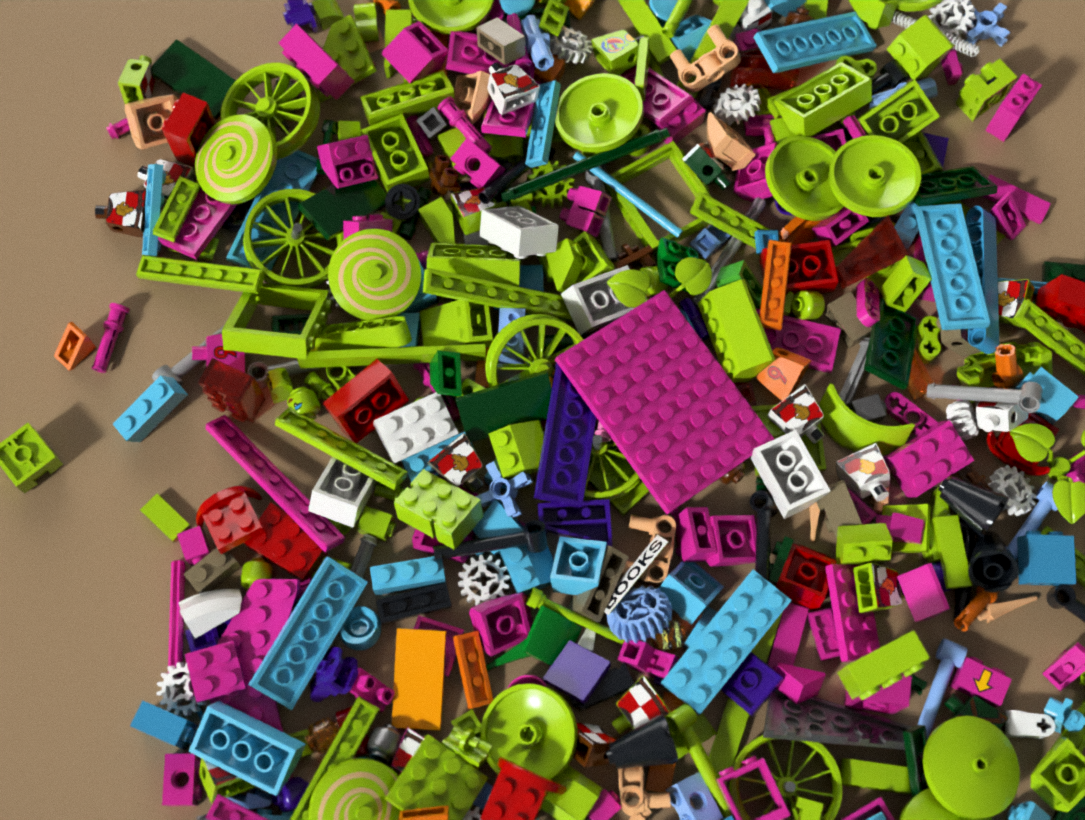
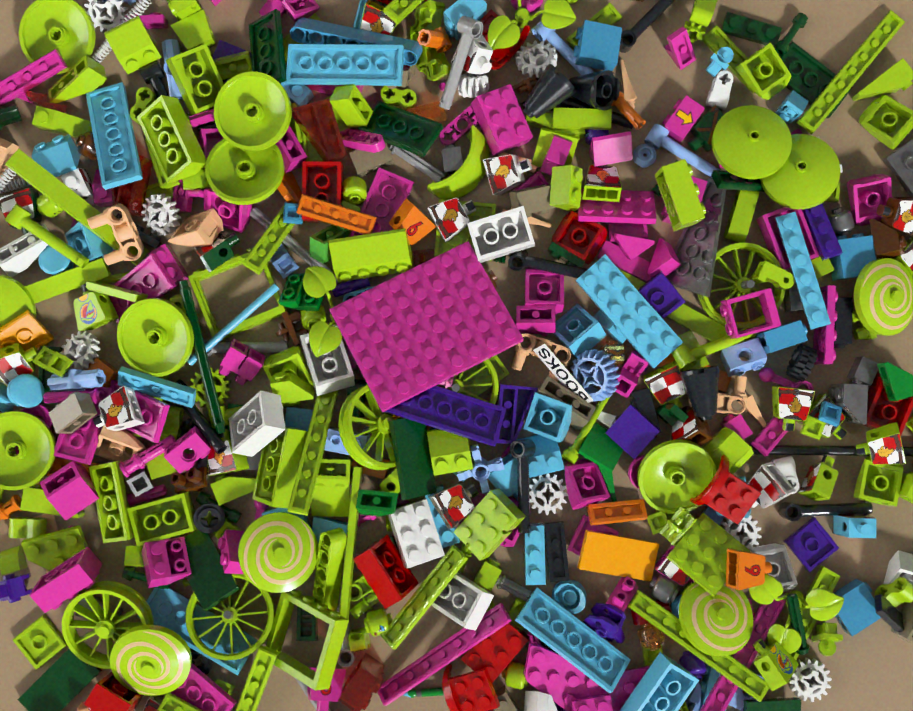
camera: 80 degrees left, 15 degrees up
none -> lime tile [12,614,67,670]
none -> lime torso [171,9,216,56]
none -> green piece [403,688,444,698]
none -> dark pink slope [613,233,655,260]
none -> light blue plate [633,144,657,168]
none -> dark green slope [655,403,689,426]

